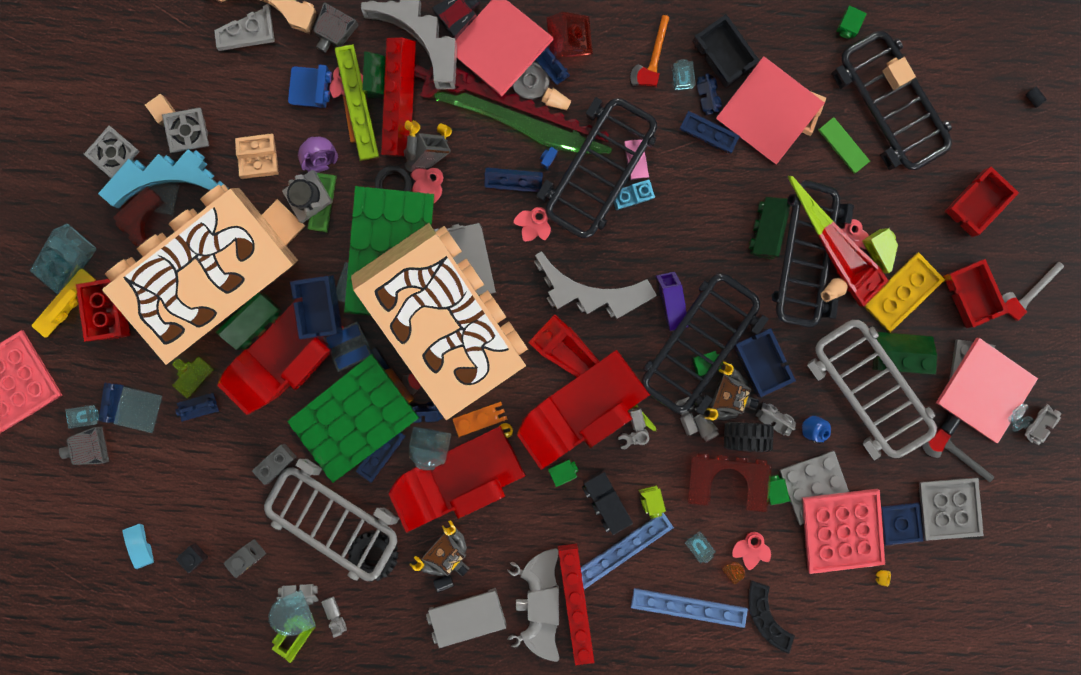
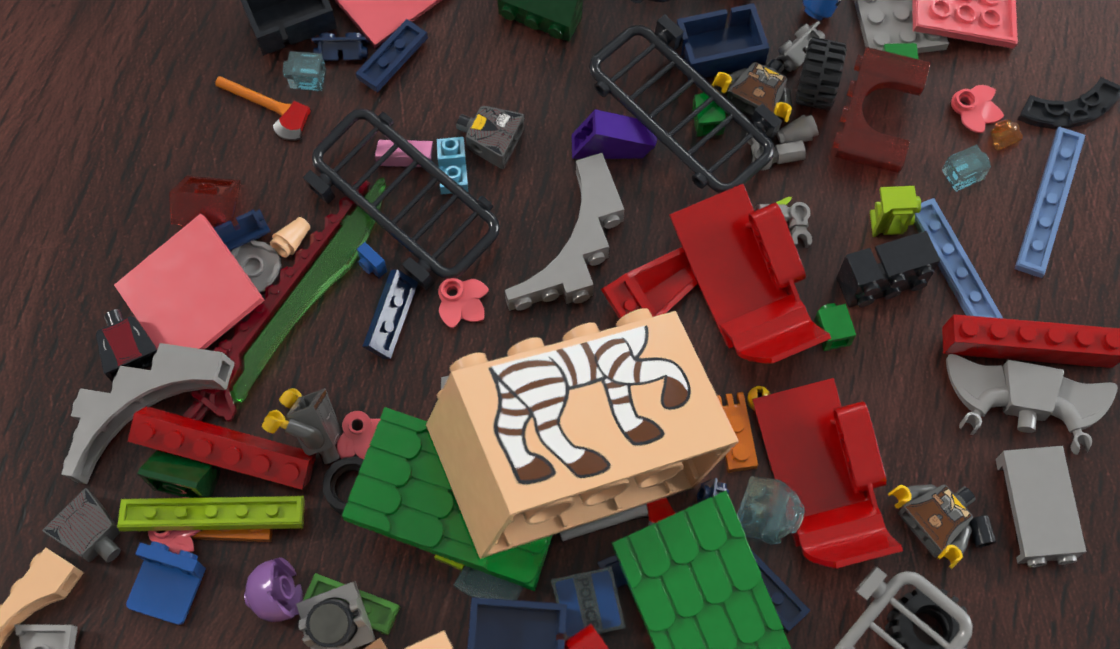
camera: 80 degrees left, 20 degrees down
none -> dark grey torso [456,106,525,170]

